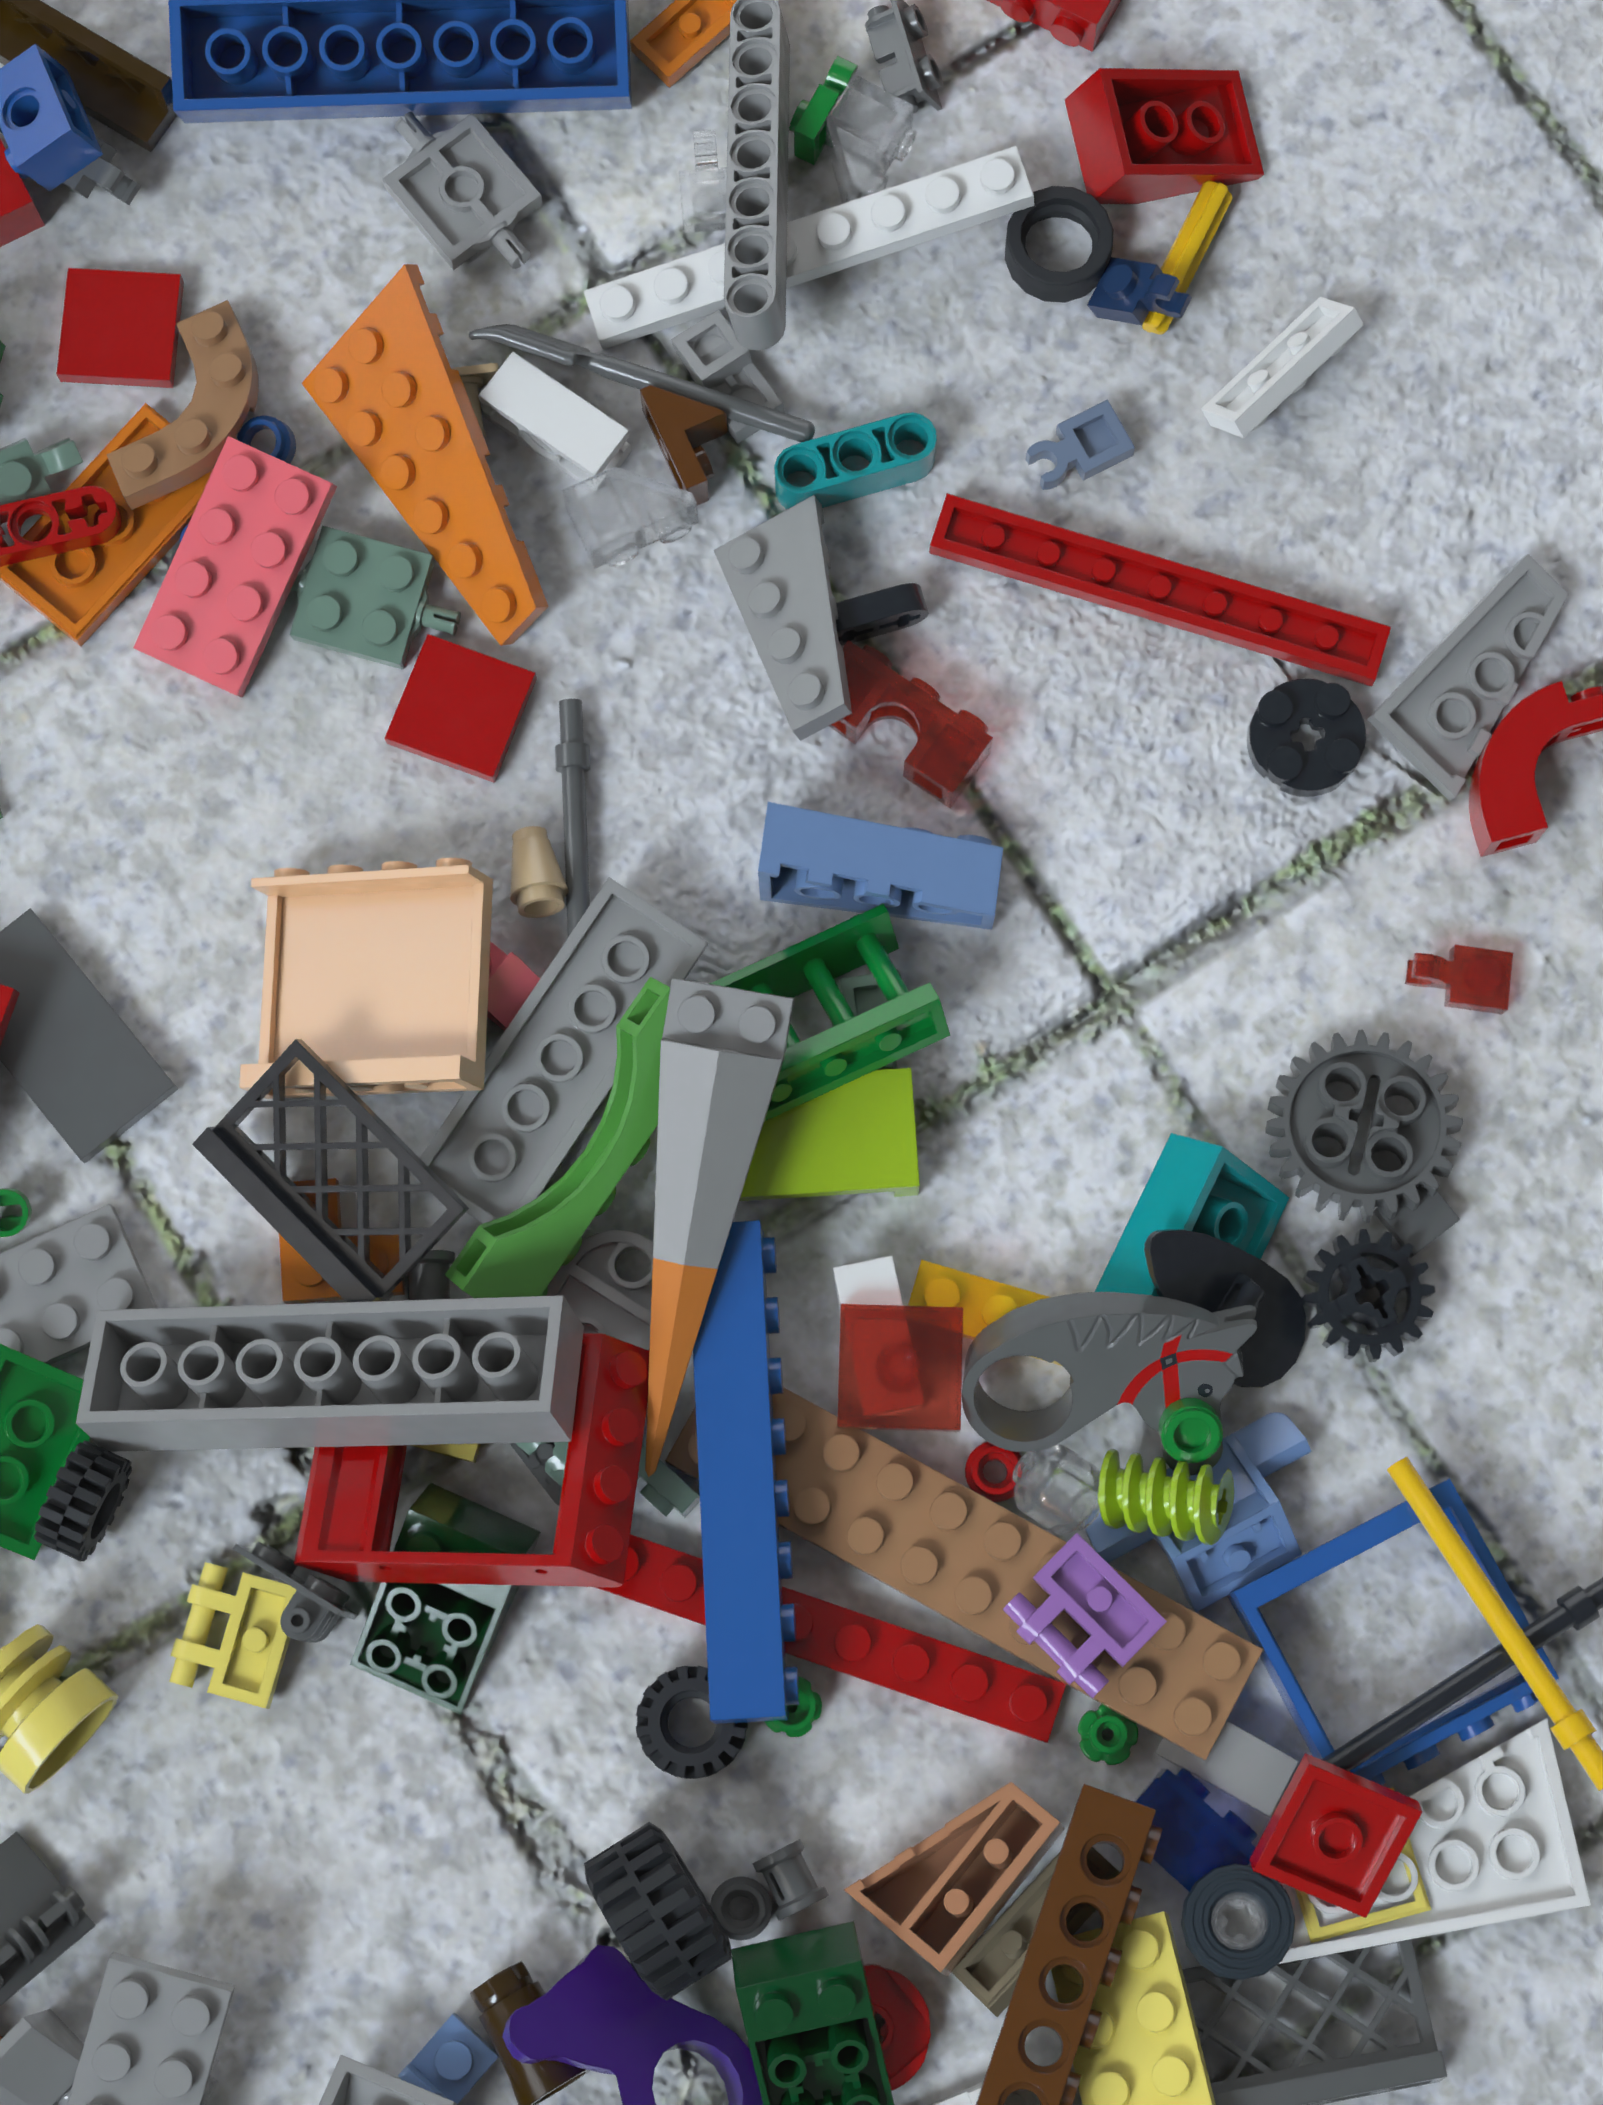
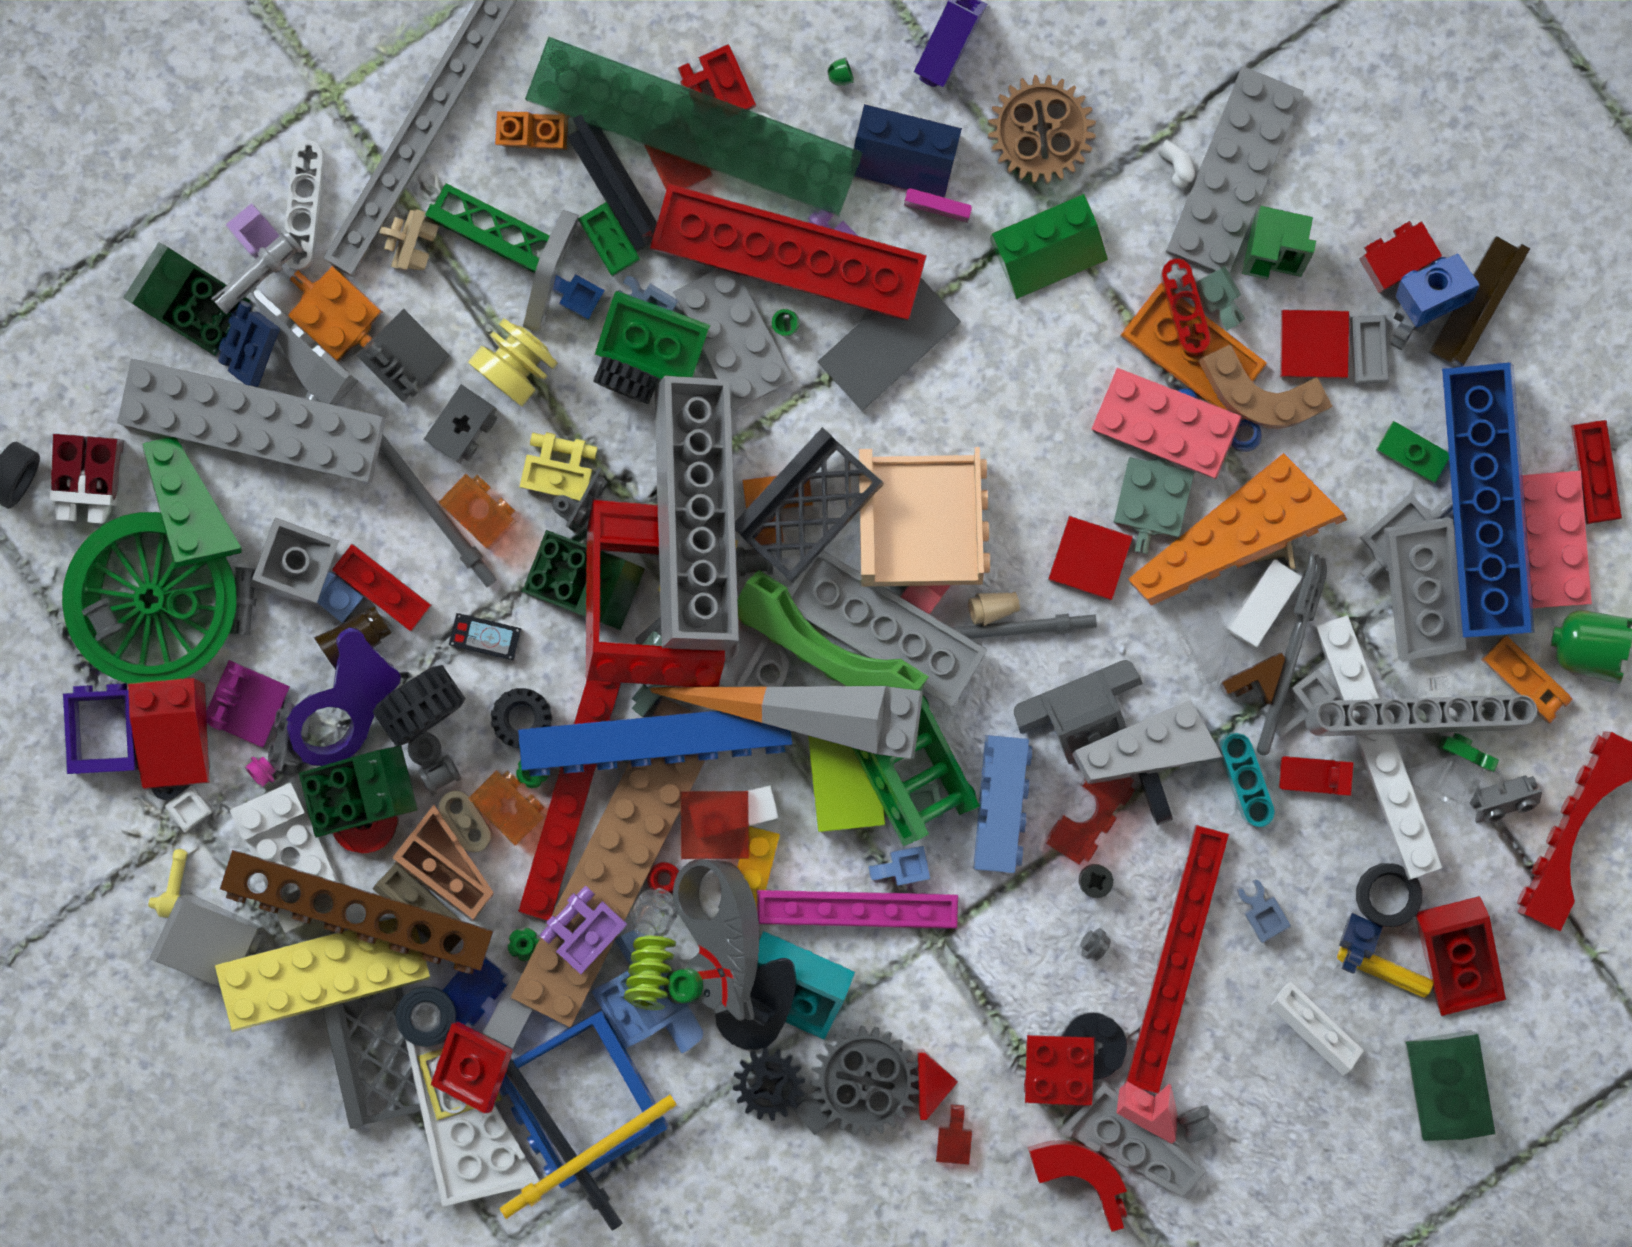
camera: 90 degrees right, 10 degrees up
none -> red plate [332,544,432,632]
none -> dark grey bar [379,435,497,588]
none -> dark grey brick [423,384,498,464]
none -> clear orange brick [438,473,517,550]
none -> dark tan plate [439,791,492,852]
none -> tile [449,613,522,661]
none -> clear orange brick [468,769,546,846]
none -> dark pink tile [756,890,958,928]
none -> medium blue plate [868,846,930,886]
none -> red slope [917,1049,958,1120]
none -> dark grey plate [1014,660,1143,764]
none -> red hinge [1024,1035,1094,1106]
none -> pearl dark grey wheel [1078,864,1114,898]
none -> dark grey plate [1080,928,1111,961]
none -> coral slope [1117,1082,1178,1144]
none -> dark grey wheel [1177,1105,1218,1143]
none -> red bracket [1279,756,1354,796]
none -> light grey tile [1351,315,1390,384]
none -> green plate [1375,421,1449,484]
none -> light grey plate [1384,517,1466,661]
none -> clear green slope [1405,1030,1496,1141]

